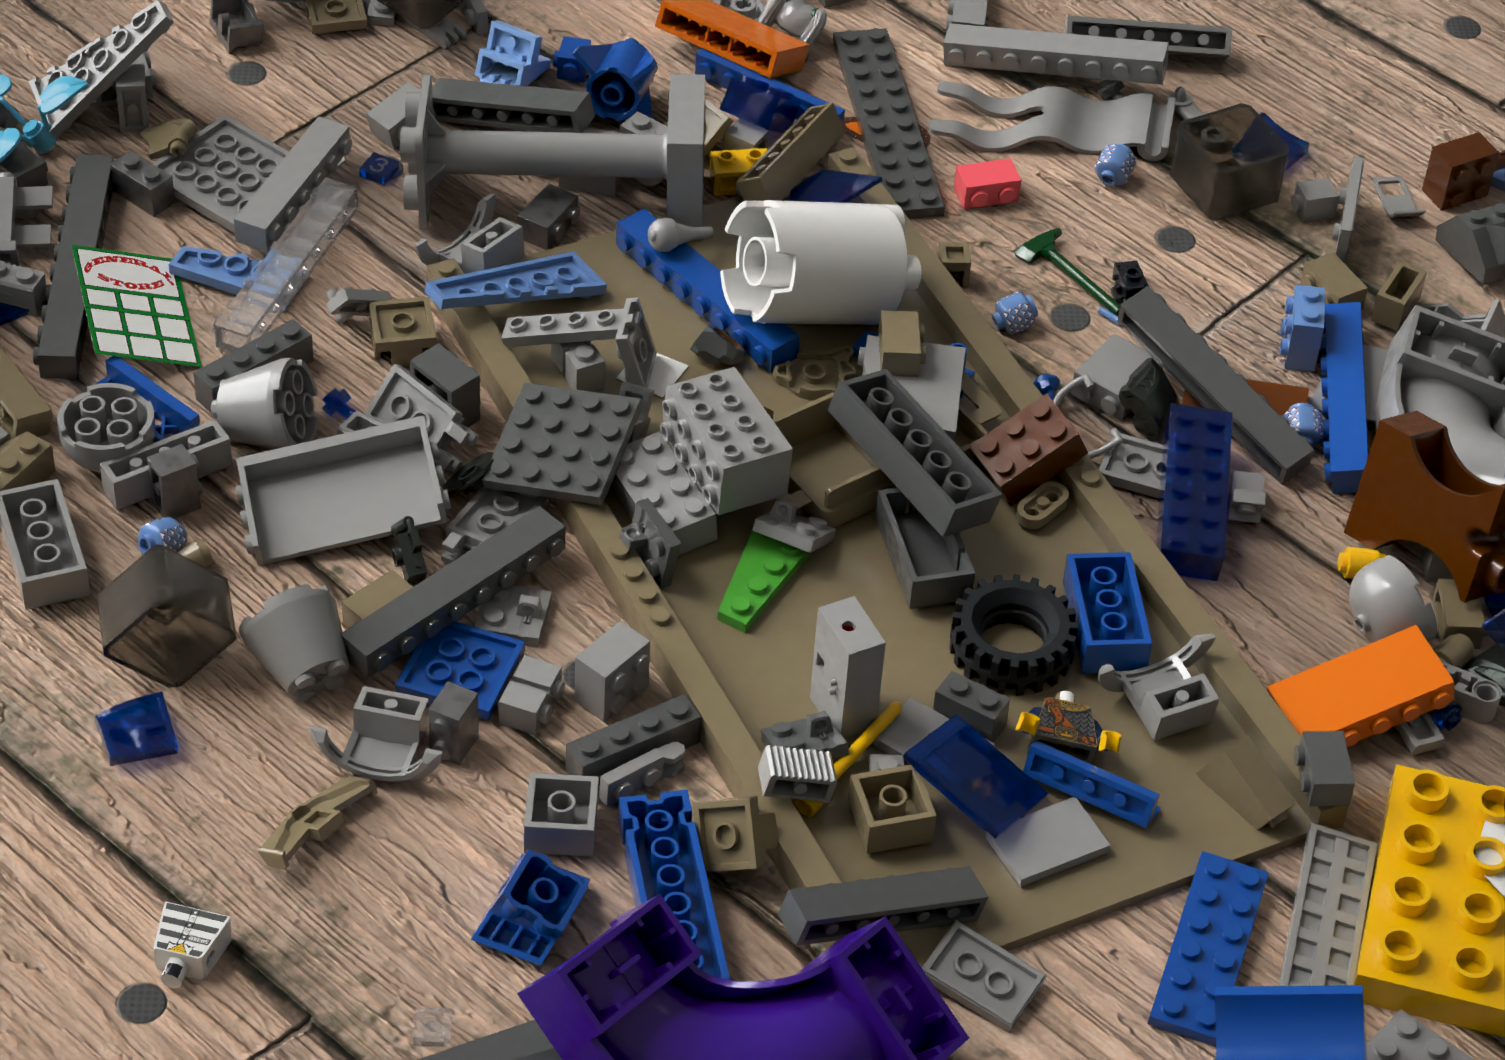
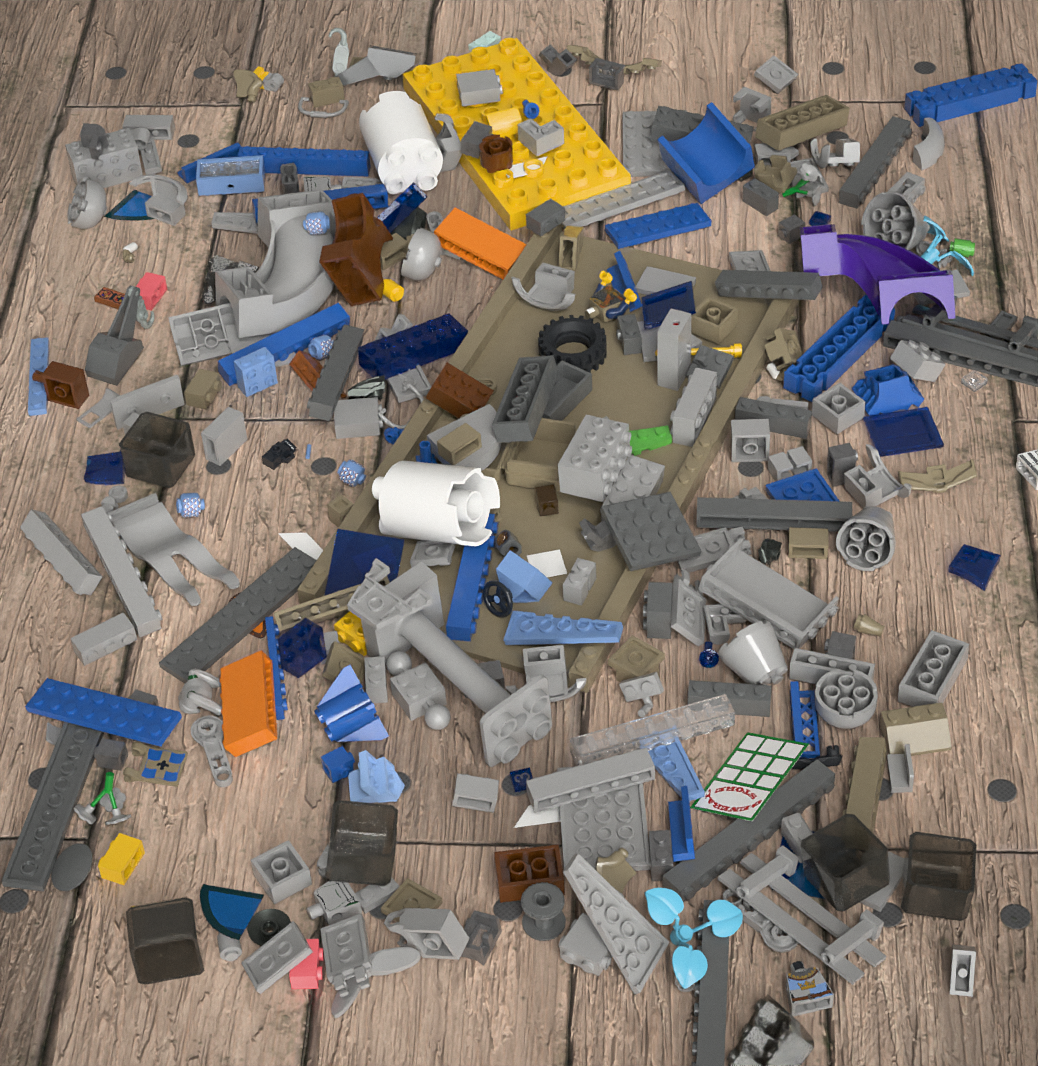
camera: 125 degrees left, 0 degrees up
clear smoke plate [97,544,236,688] -> none
medium blue head [138,517,187,562] -> none
dark grey brick [432,78,595,133] -> none
pearl dark grey dish [443,452,493,495] -> none
light grey bracket [501,297,657,388] -> none
dark grey hinge [620,498,682,589] -> none
light grey piece [648,218,714,252] -> none
light grey brick [758,745,837,802] -> none
coral brick [954,158,1021,210] -> none
dark green piece [1014,228,1120,316] -> none
blue brick [1063,552,1152,673] -> none
dark tan brick [1371,261,1427,331] -> none
none -> light grey brick [201,407,247,466]
none -> white sticker [278,533,323,560]
none -> light grey wing [347,558,434,630]
none -> medium blue piece [483,550,553,618]
none -> reddish brown brick [494,844,565,903]
none -> dark grey hose [521,882,566,941]
none -> blue fence [668,786,695,861]
none -> light grey brick [670,368,717,447]
none -> black piece [791,745,843,769]
none -> clear blue piece [863,407,944,457]
none -> light grey brick [890,340,946,382]

